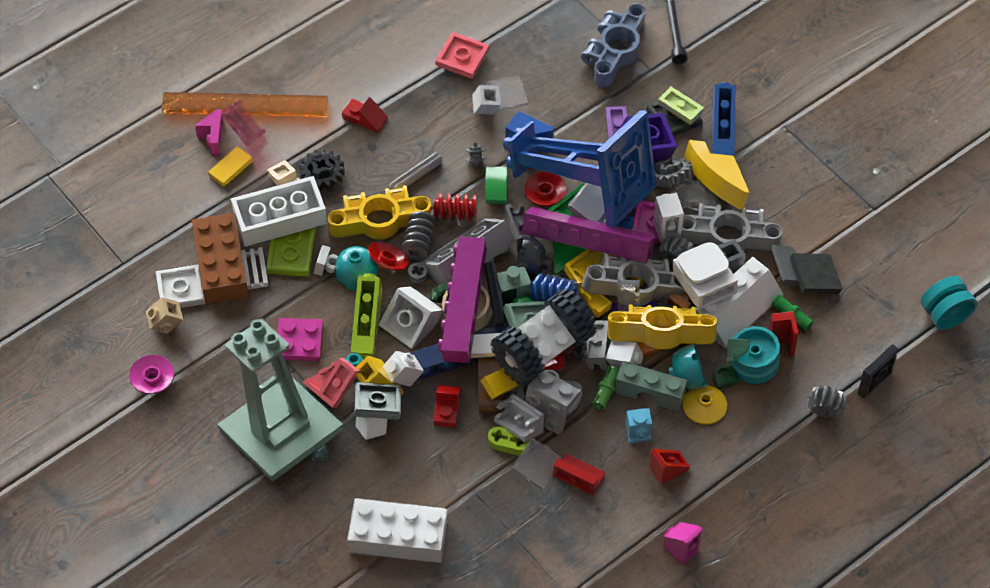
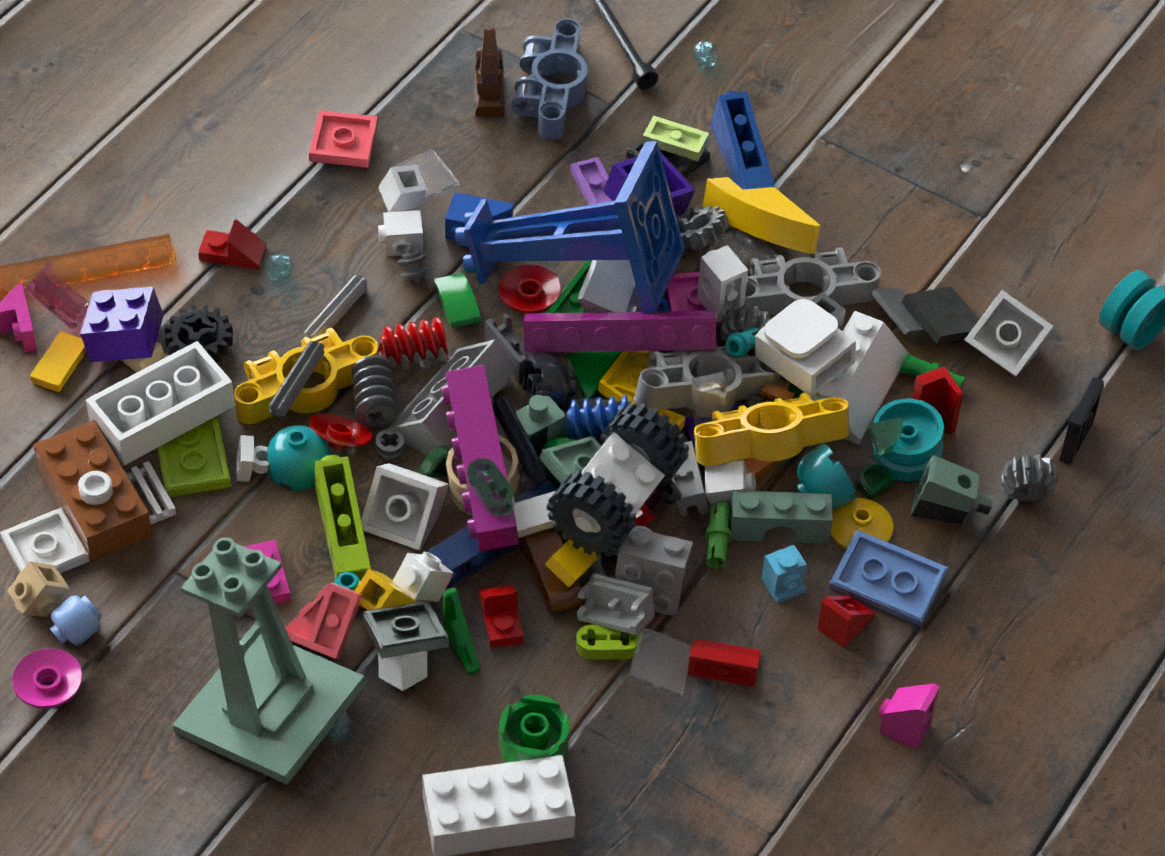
camera: 20 degrees left, 5 degrees down
none -> light blue head [50,595,102,646]
none -> white tile [78,471,113,505]
none -> dark purple brick [80,287,164,362]
none -> clear light blue plate [265,251,293,281]
none -> dark grey axle [269,340,325,418]
none -> white brick [378,210,423,256]
none -> green tile [443,587,480,675]
none -> beam [467,458,515,516]
none -> reddish brown piece [474,28,504,116]
none -> green brick [499,695,570,763]
none -> clear light blue plate [693,39,717,68]
none -> teal pin [726,327,759,357]
none -> medium blue tile [829,530,948,626]
none -> sand green torso [910,455,993,525]
none -> white slope [964,290,1053,377]

